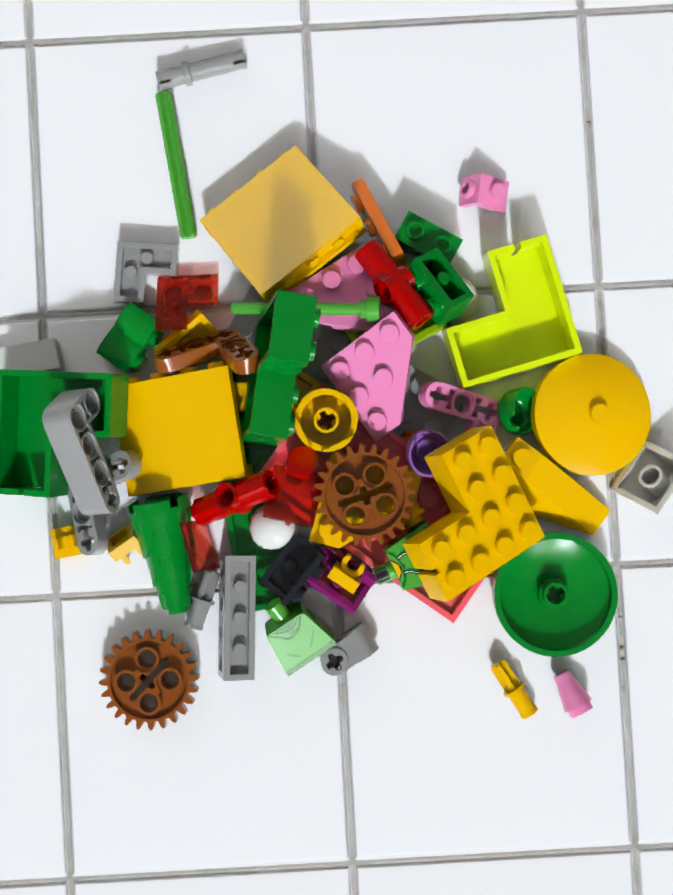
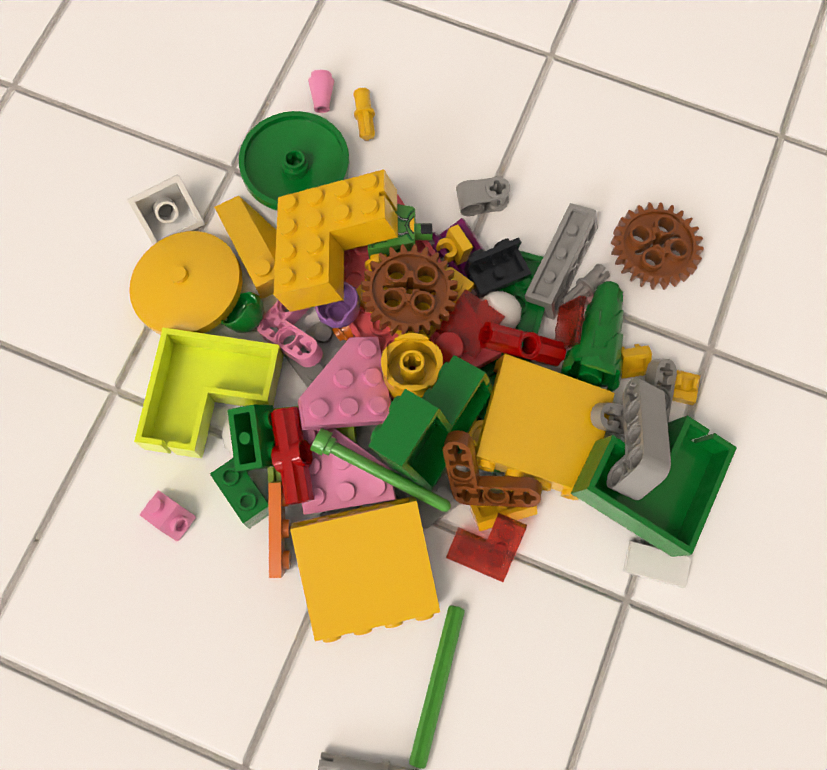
camera: 155 degrees left, 15 degrees down
green brick [96,302,164,374] -> none
light grey plate [113,241,180,305] -> none
torso [265,597,337,677] -> none

